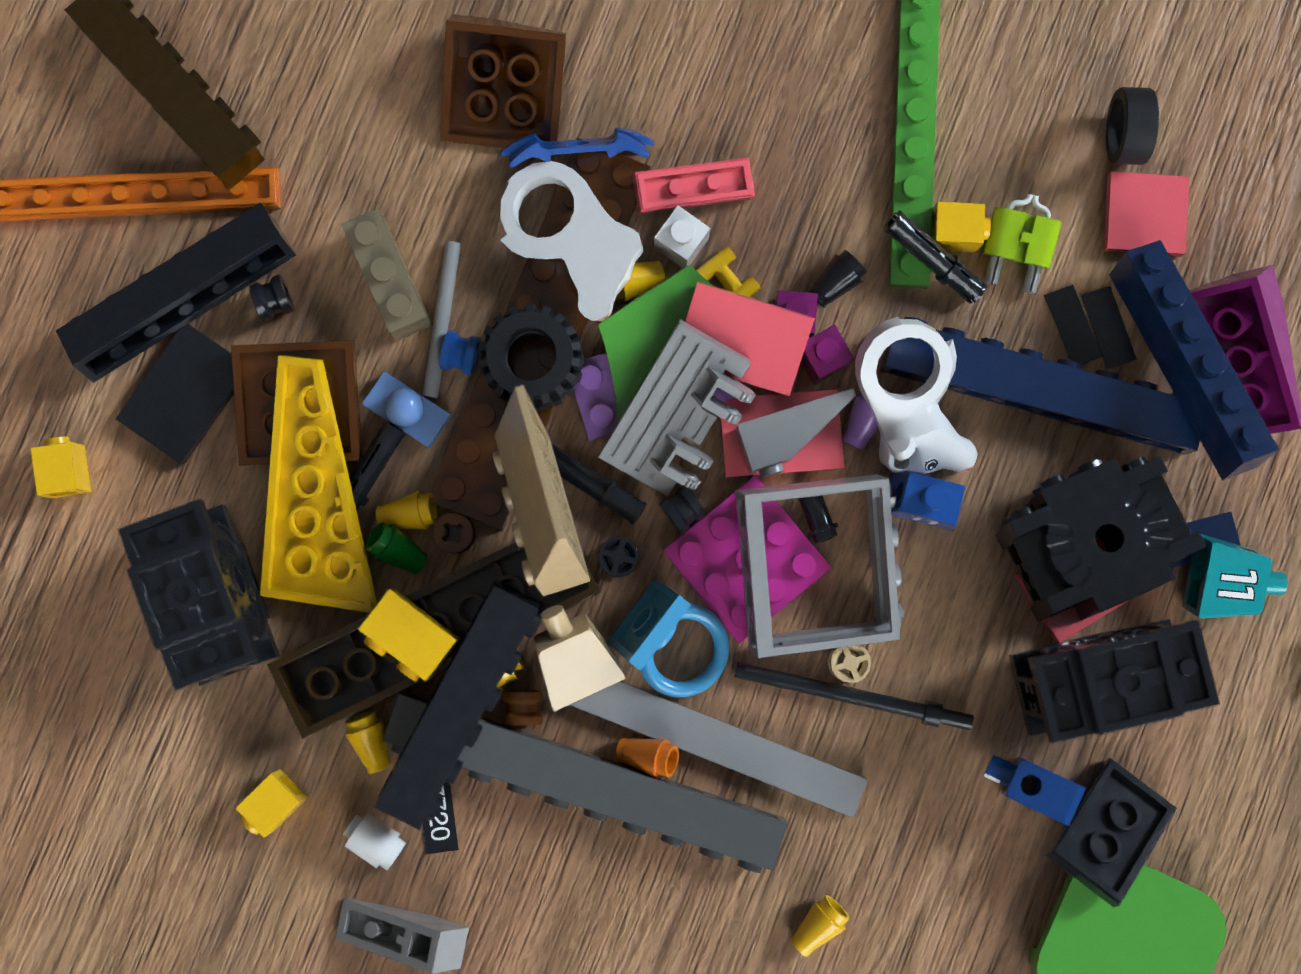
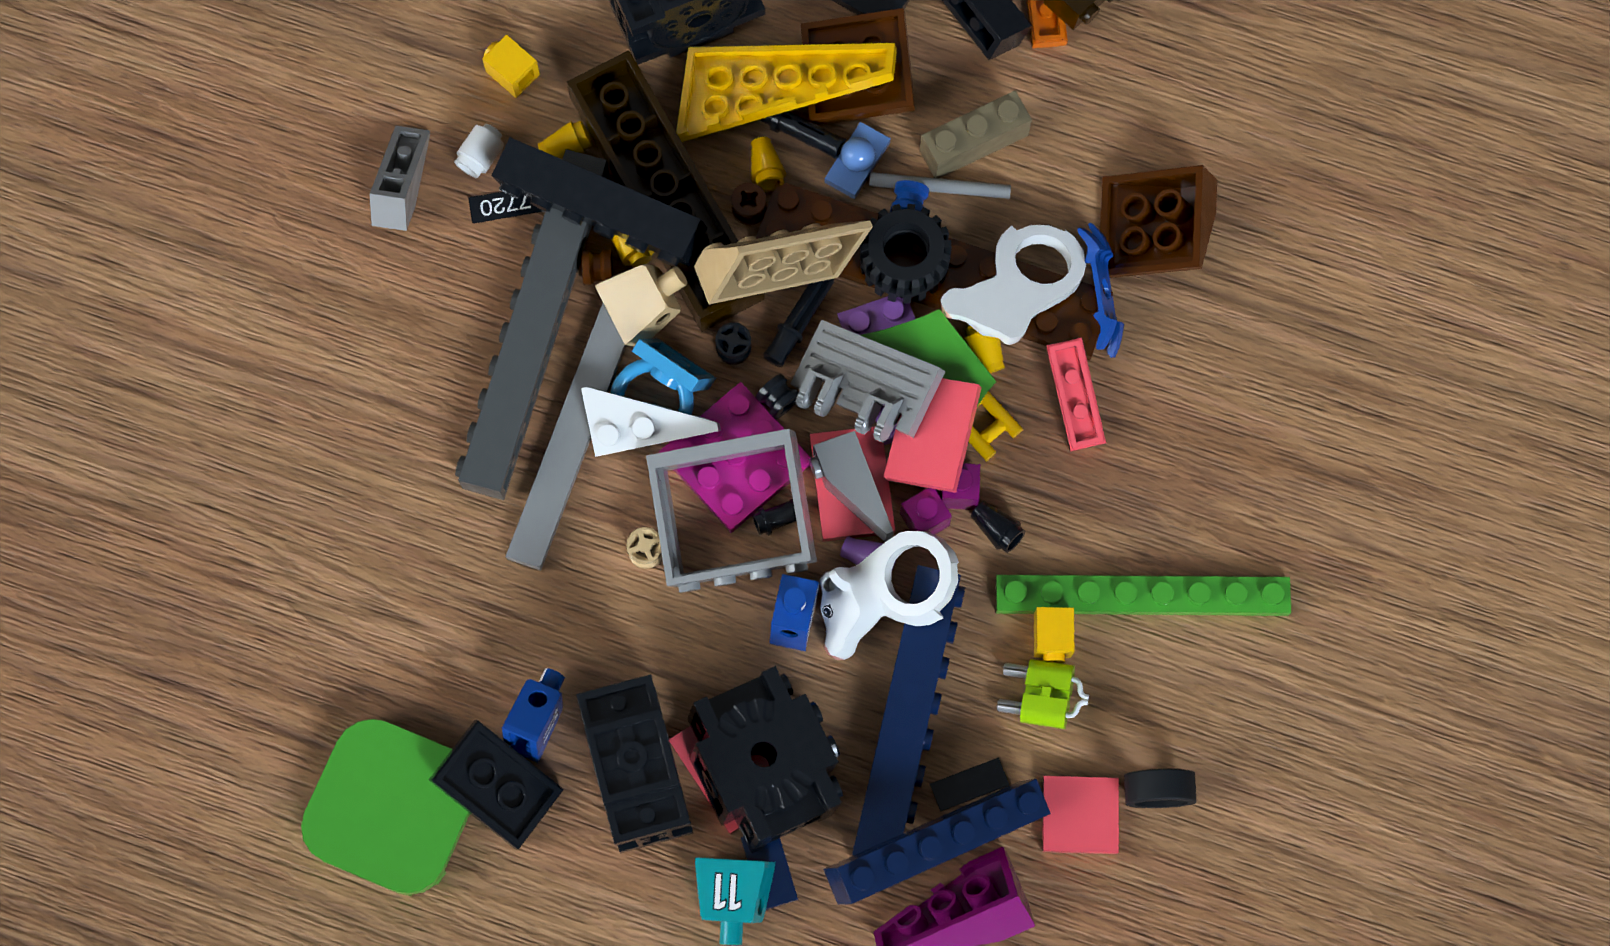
camera: 90 degrees right, 10 degrees down
black wheel [249,274,295,322] -> none
yellow brick [358,589,461,681] -> none
green cone [365,522,428,574] -> none
orange cone [616,738,679,780] -> none
white brick [654,206,710,268] -> none
black bar [734,662,974,730] -> none
yellow cone [790,895,850,957] -> none
black pin [883,210,987,304] -> none
black sticker [1044,284,1103,365] -> none
none -> white wing [581,387,721,457]

